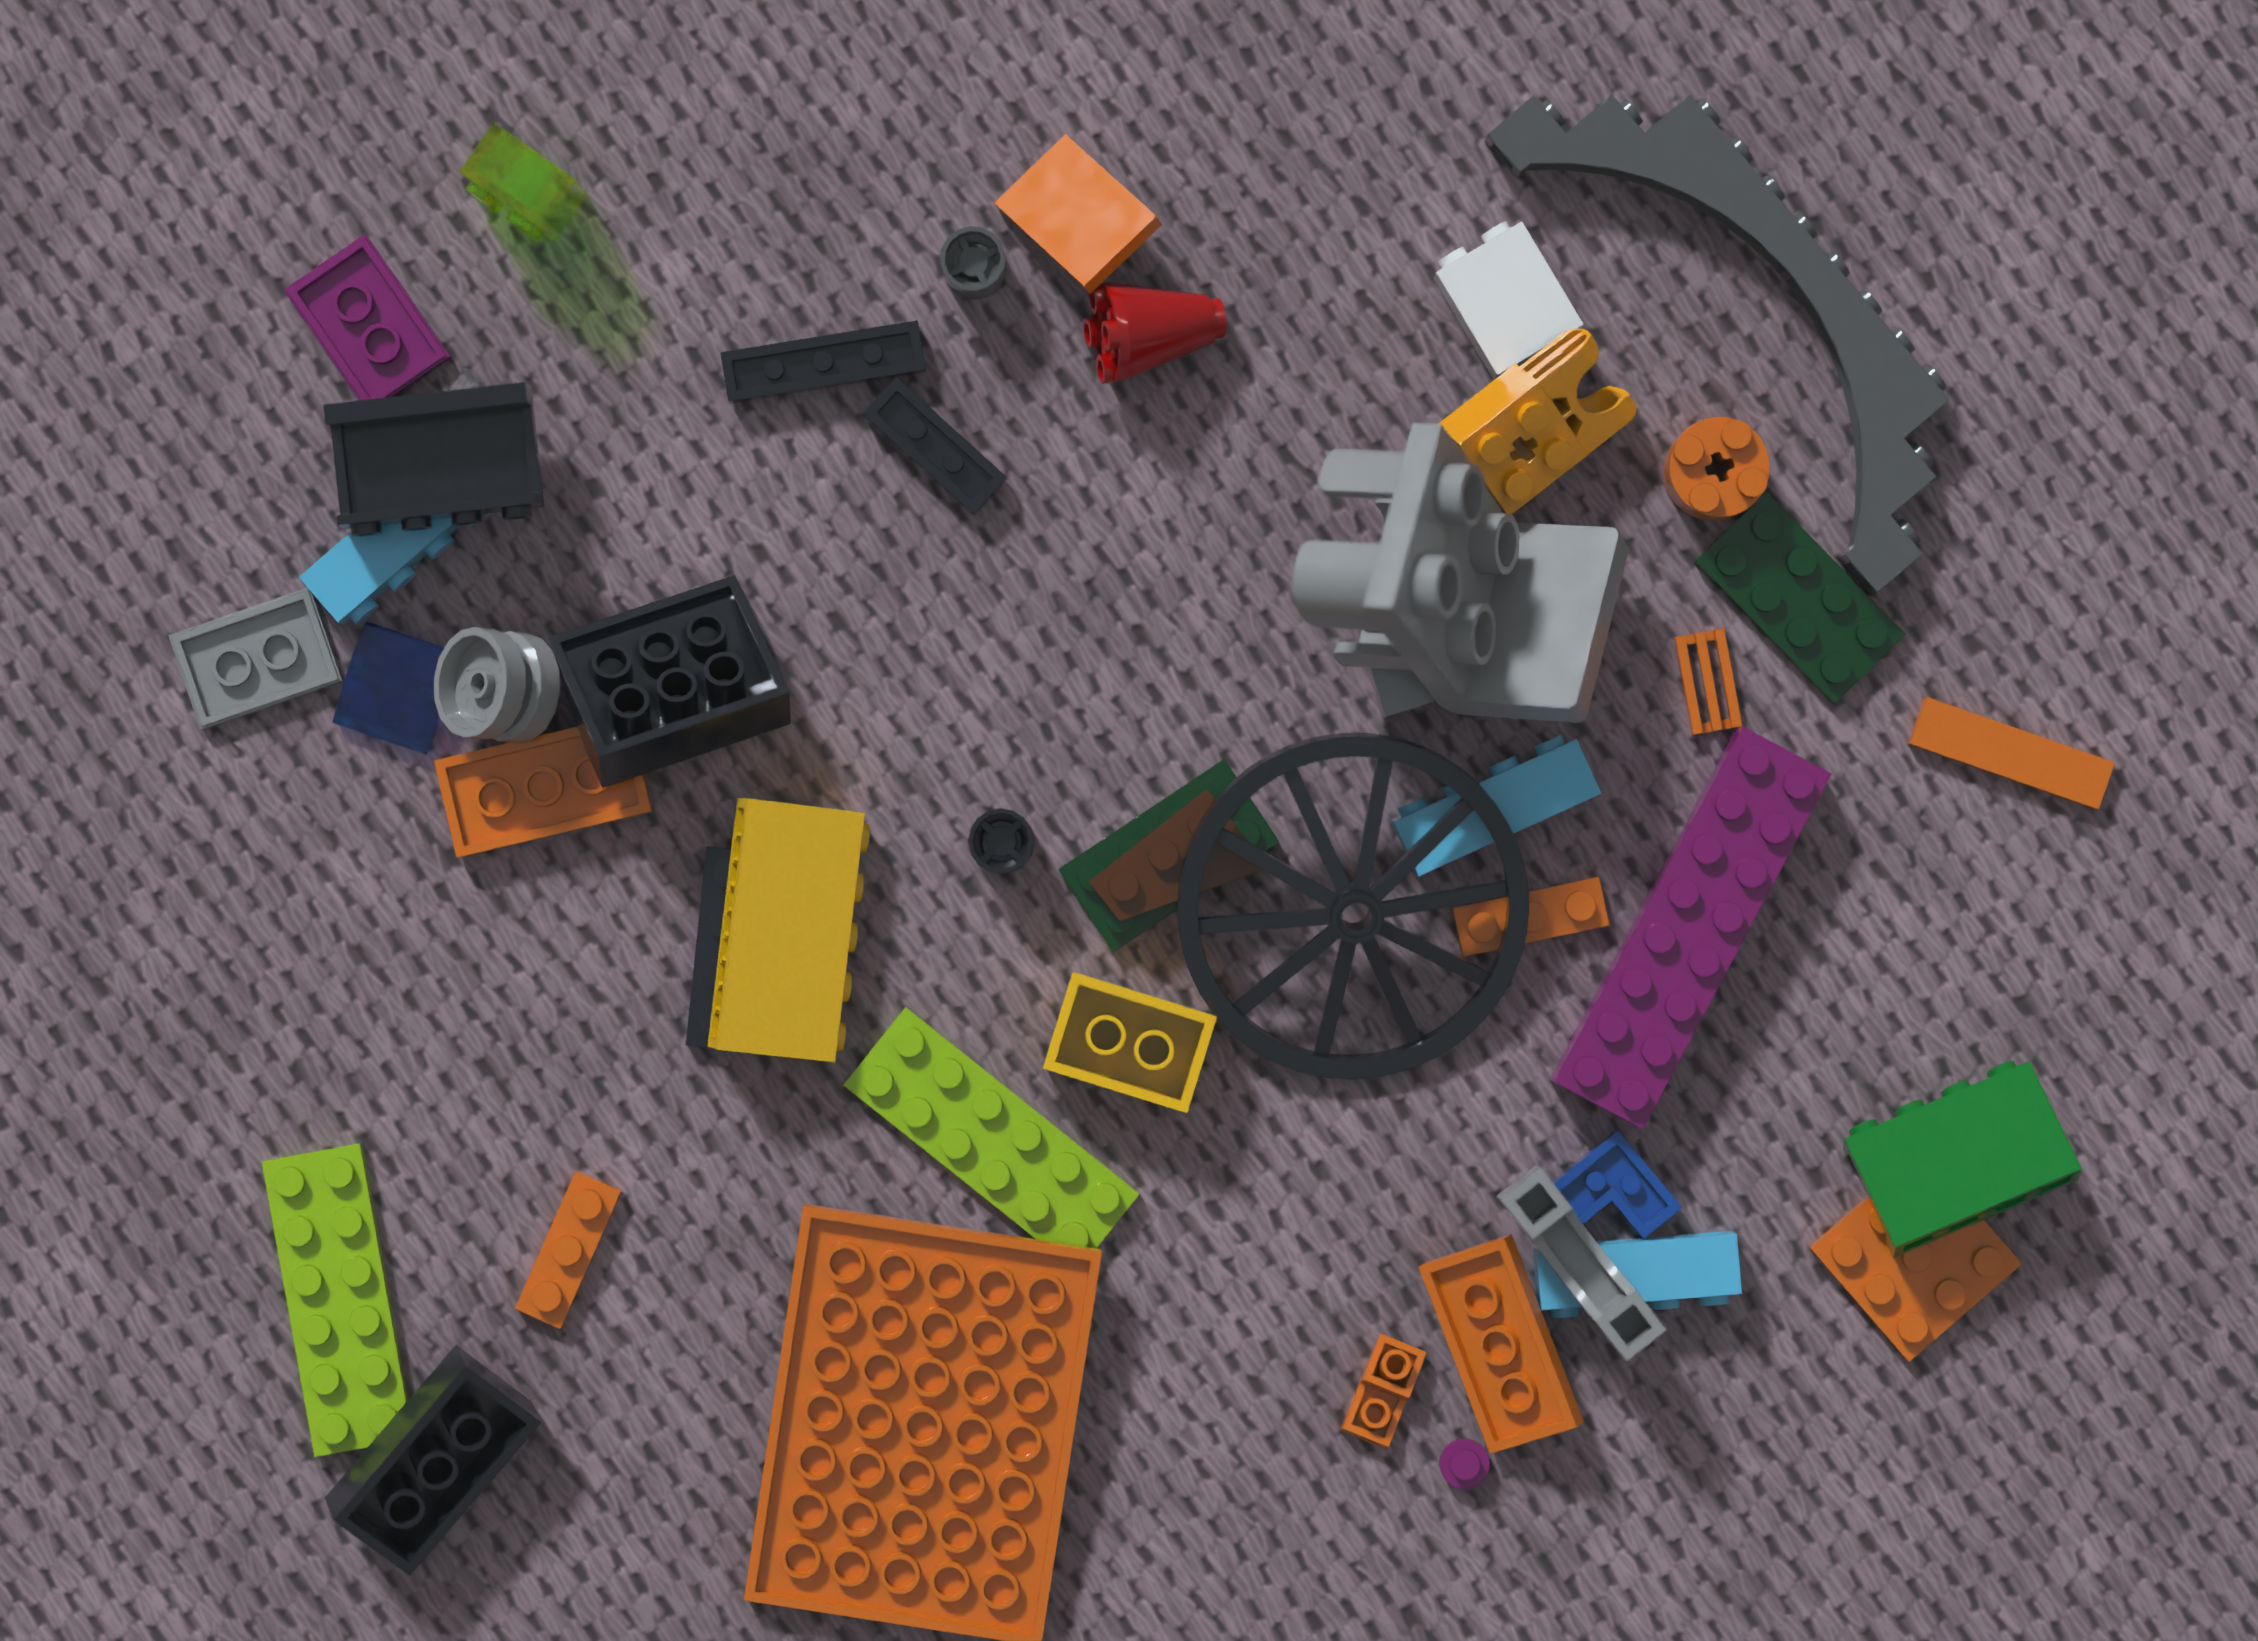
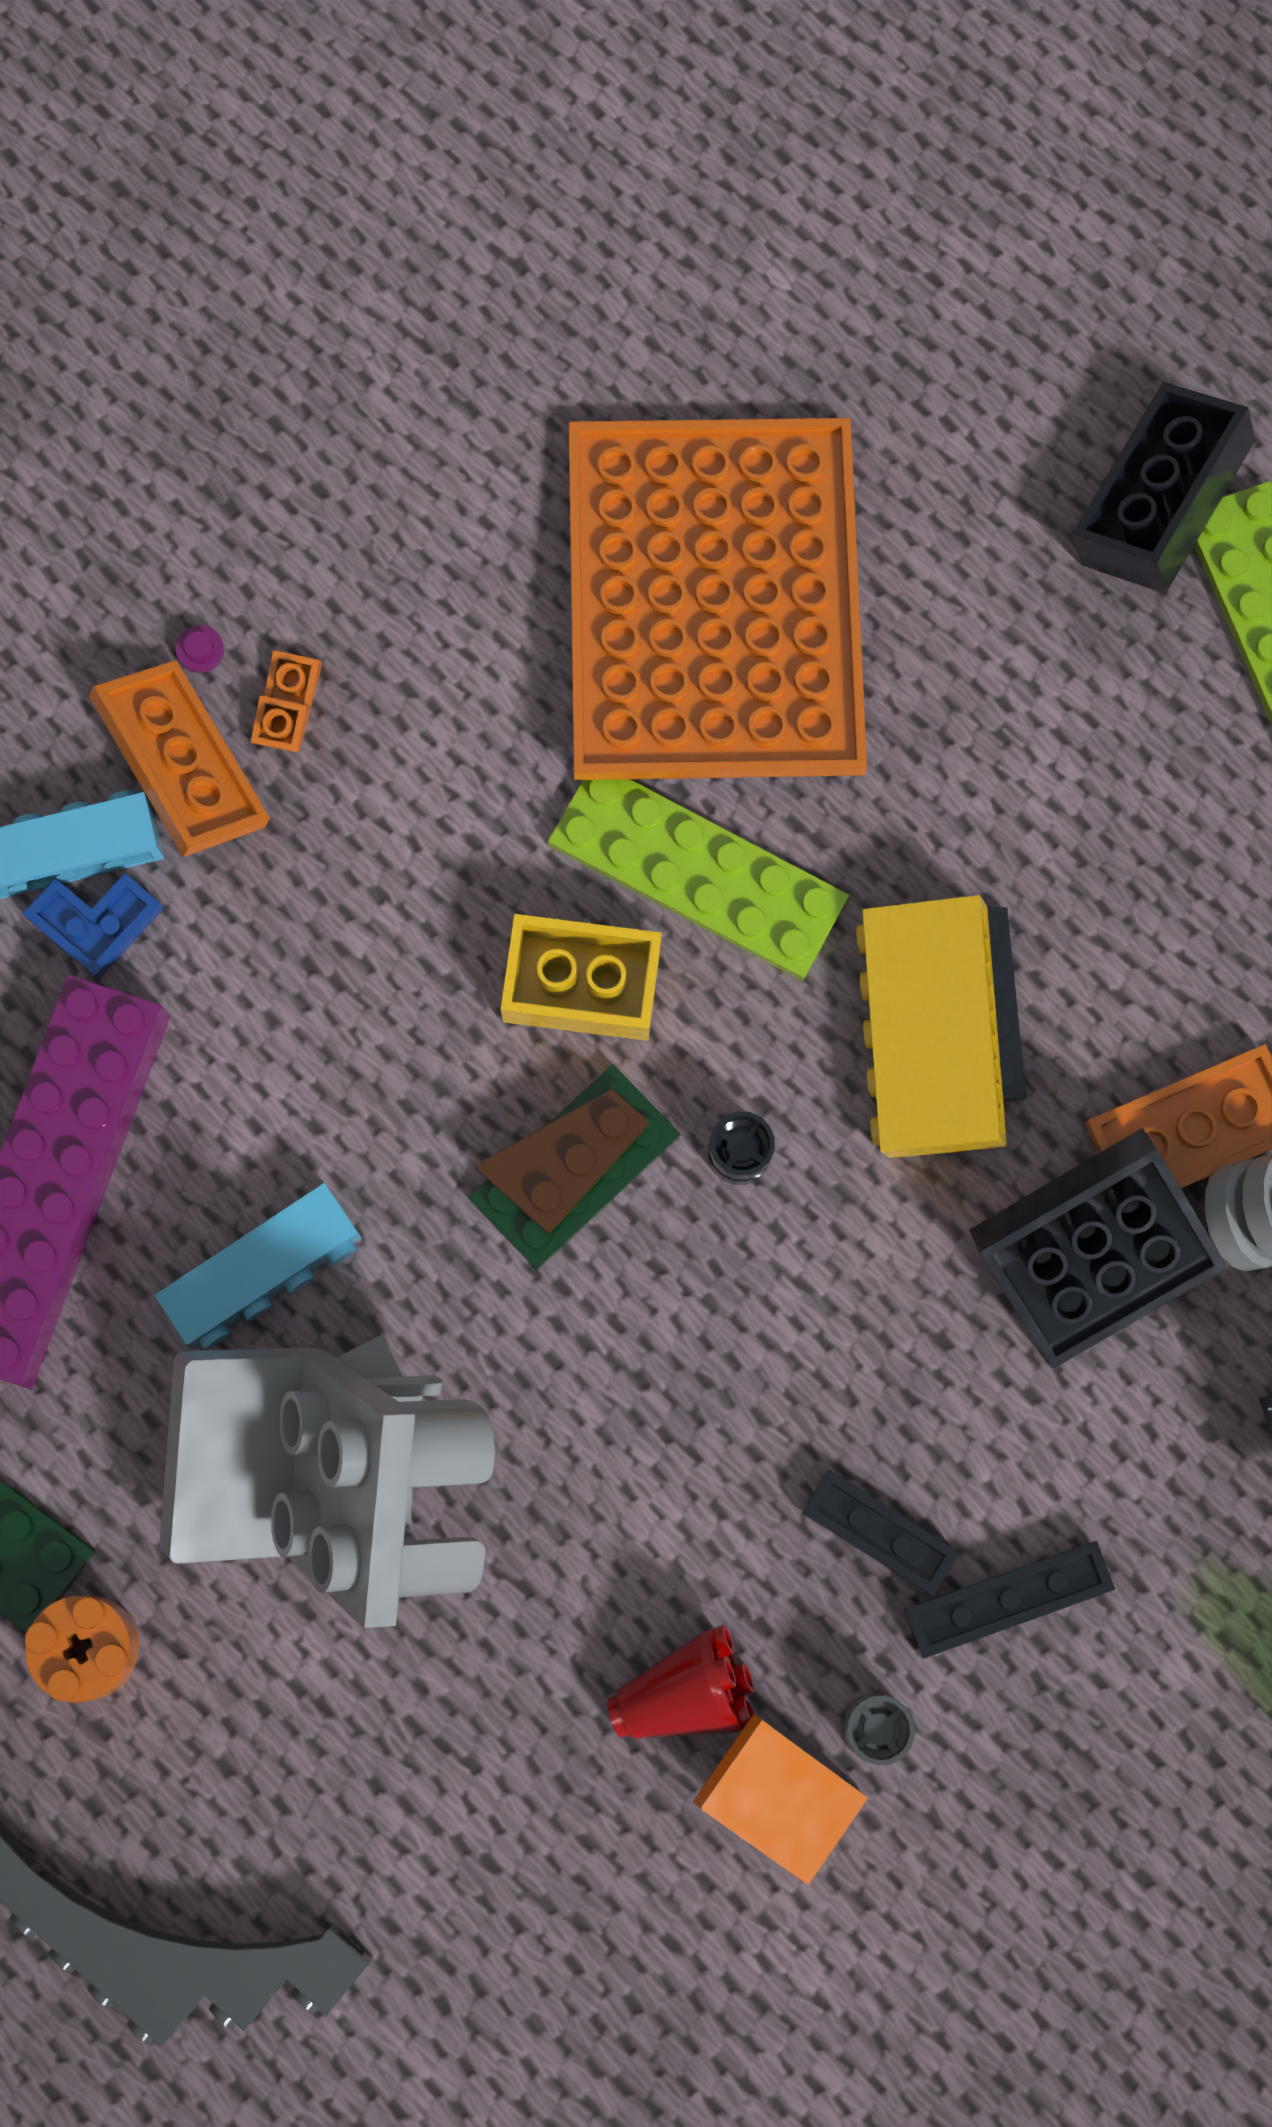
camera: 170 degrees right, 10 degrees down
orange plate [515,1171,623,1329] -> none
black wheel [1177,732,1529,1079] -> none
white brick [1433,221,1584,380] -> none
light orange brick [1438,329,1637,515] -> none
orange plate [1452,877,1610,957] -> none
light grey arch [1496,1166,1667,1362] -> none
orange tile [1674,628,1742,736] -> none

